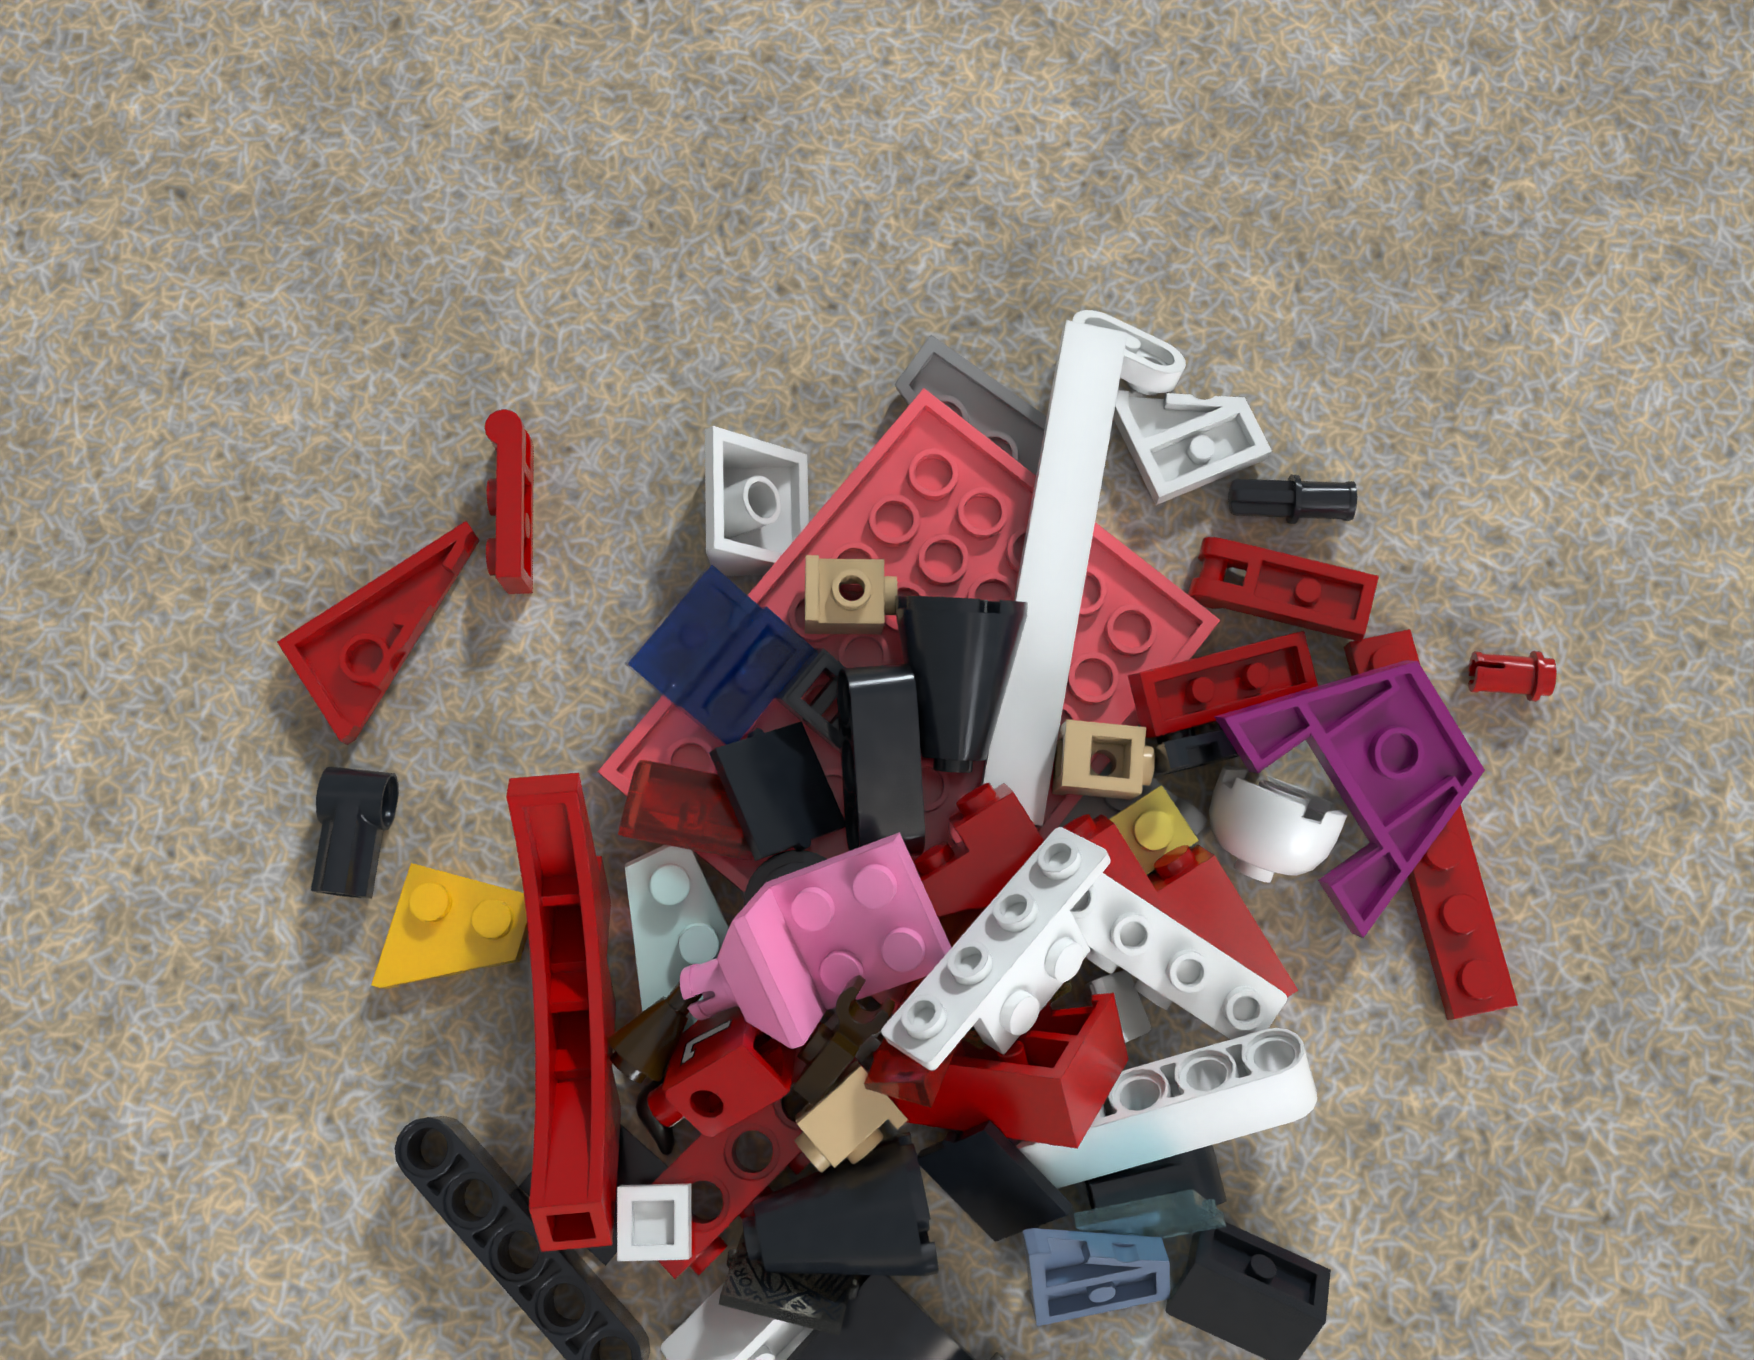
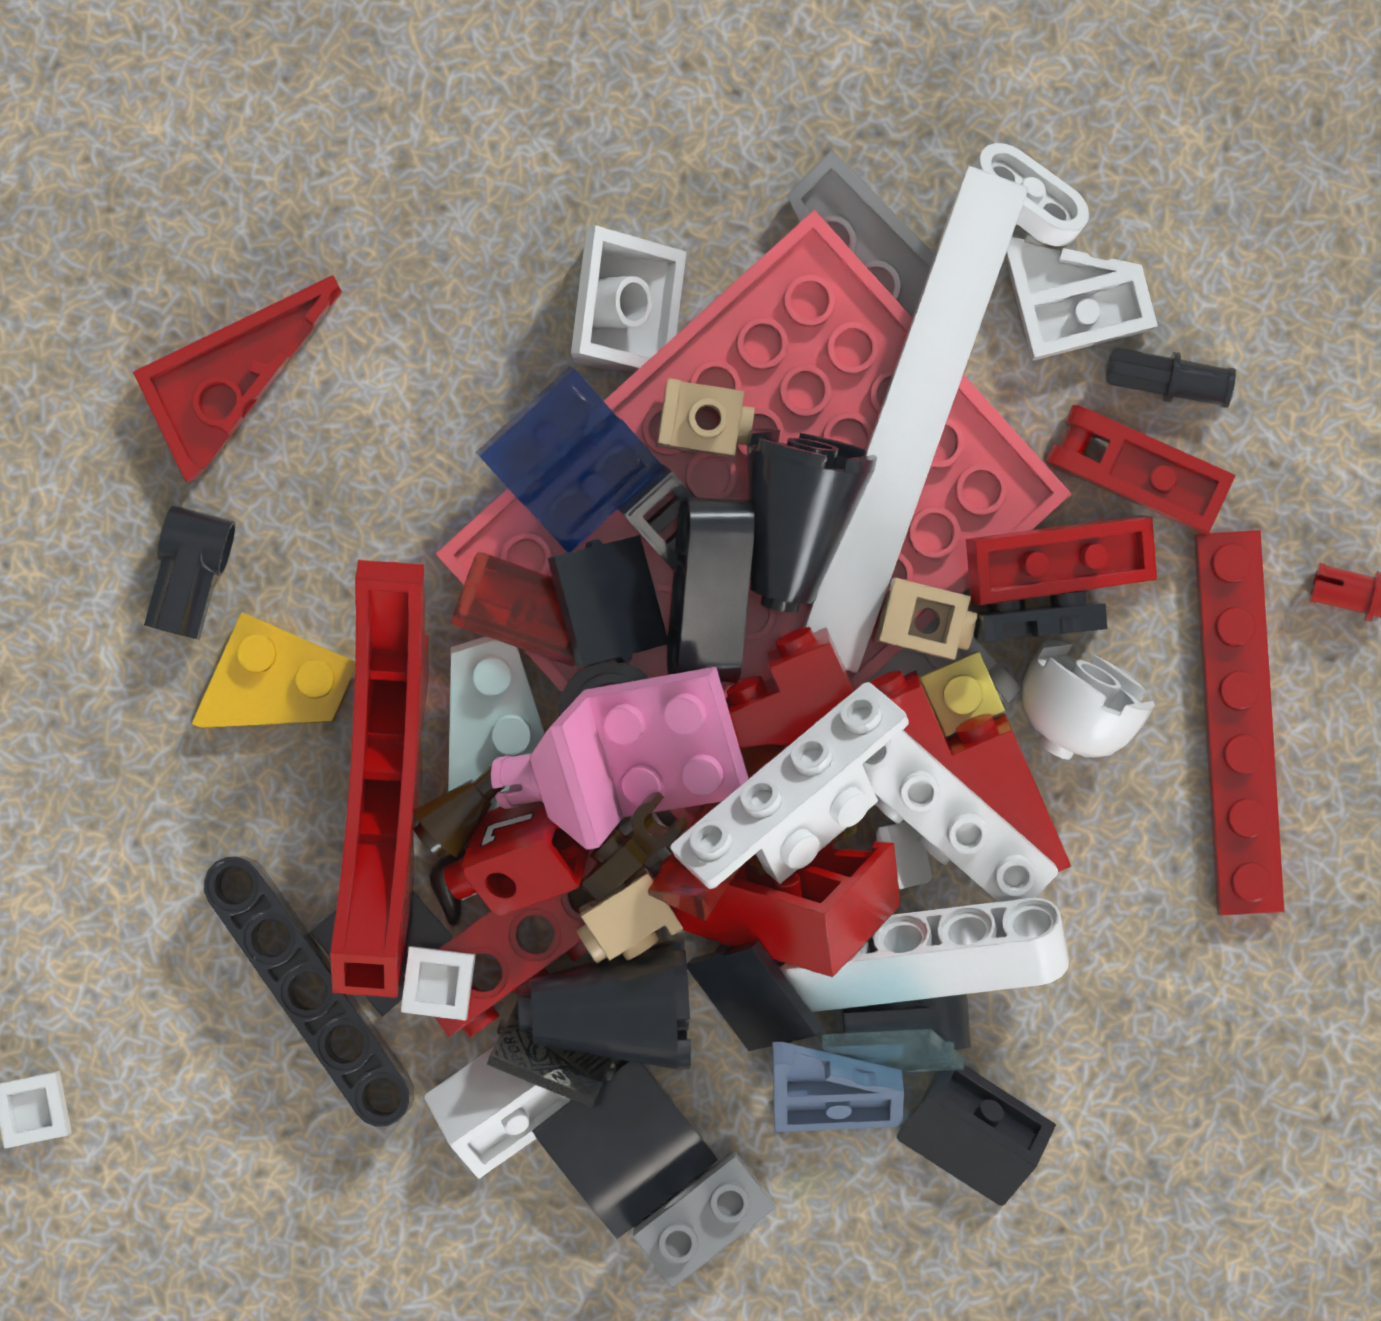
camera: 10 degrees right, 10 degrees up
red plate [484,409,534,594] -> none
magenta wing [1215,660,1485,938] -> none

